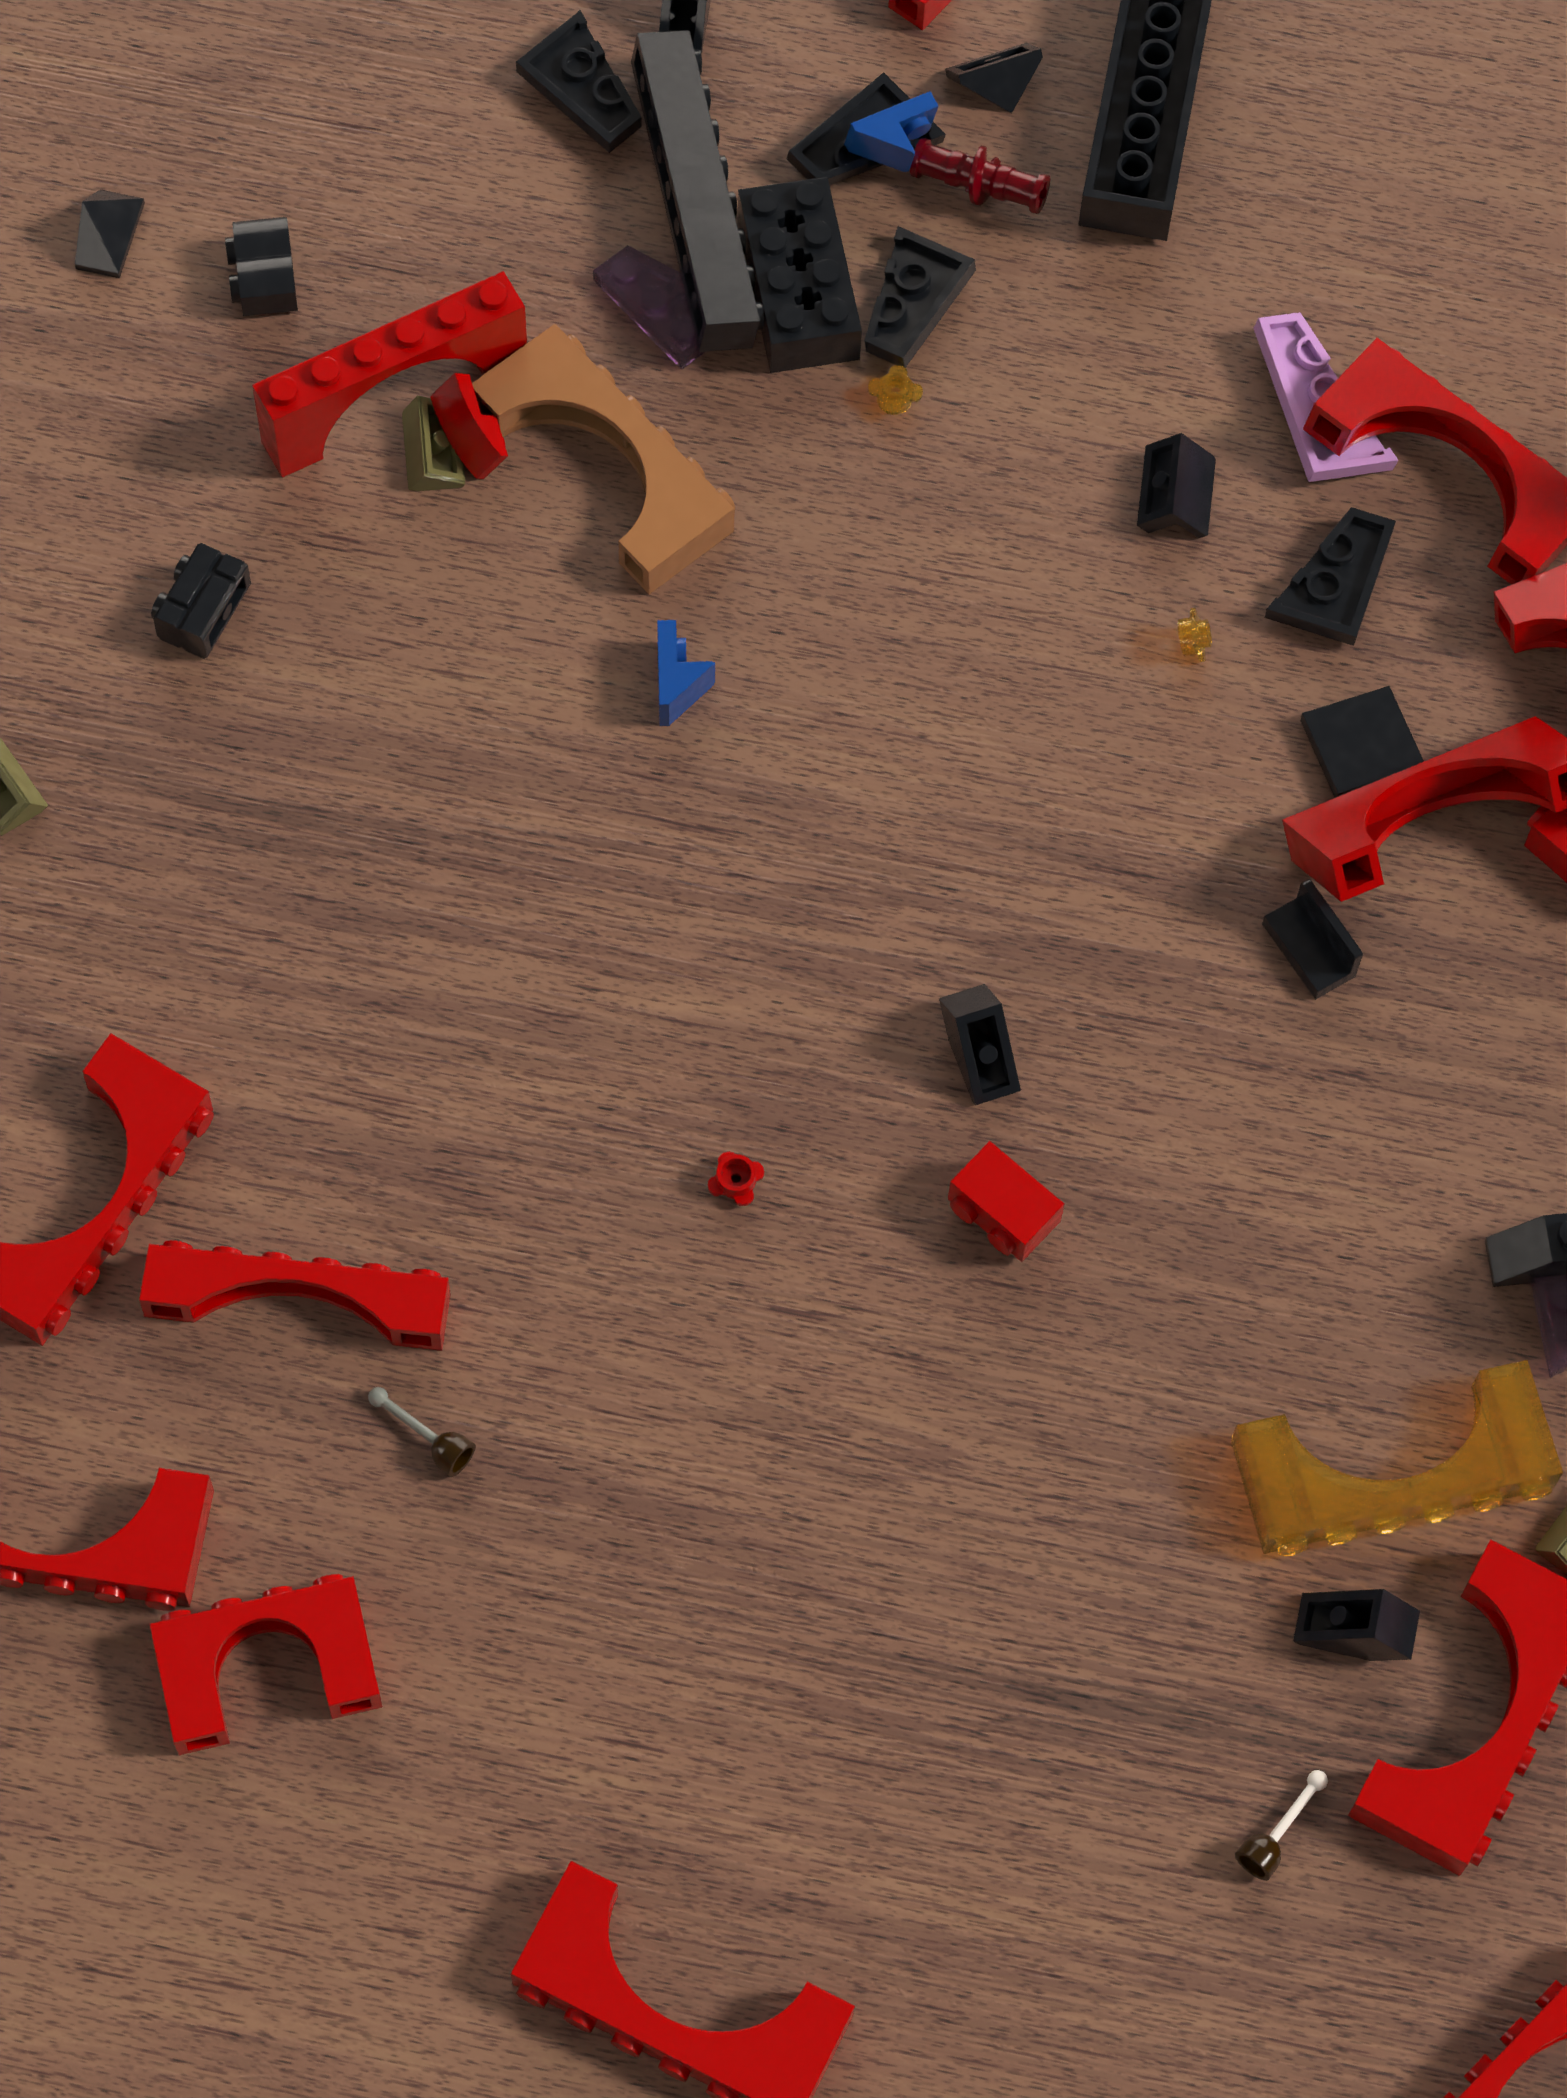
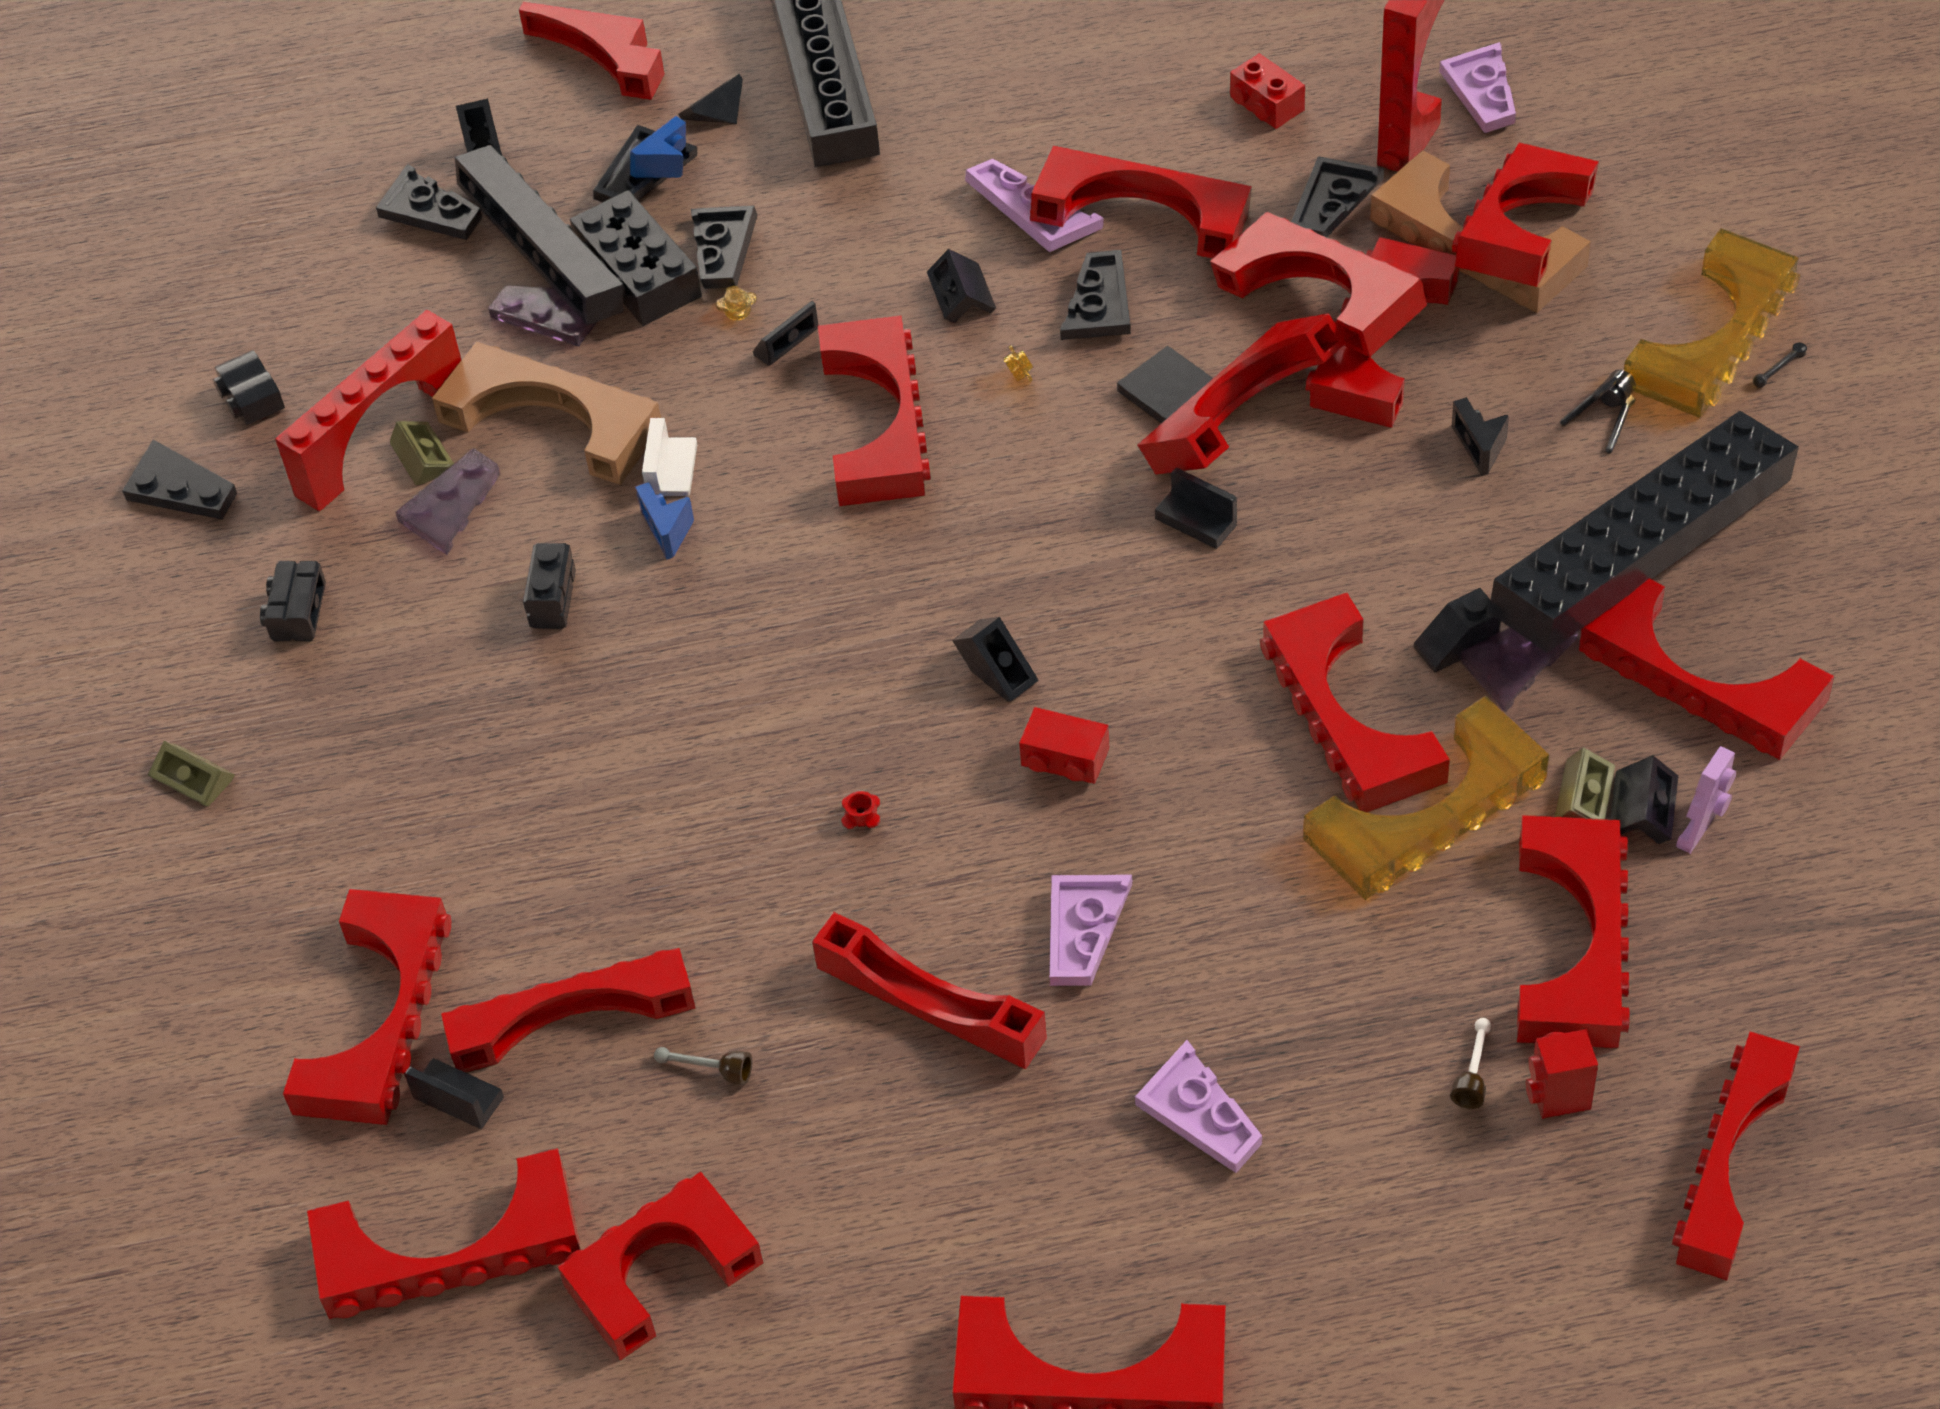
camera: 15 degrees left, 15 degrees down
black slope [75,189,145,278] -> none
red slope [430,373,508,479] -> none
dark red piece [910,138,1051,214] -> none
black slope [1293,1589,1420,1661] -> none
none -> black wing [122,440,237,520]
none -> wing [395,448,500,555]
none -> black panel [404,1058,504,1130]
none -> black brick [523,543,576,629]
none -> white panel [642,418,697,496]
none -> black slope [753,301,819,366]
none -> red arch [812,912,1047,1070]
none -> arch [818,315,931,506]
none -> lavender wing [1050,875,1132,986]
none -> lavender wing [1135,1040,1262,1173]
none -> red arch [1260,592,1450,814]
none -> red brick [1525,1029,1598,1119]

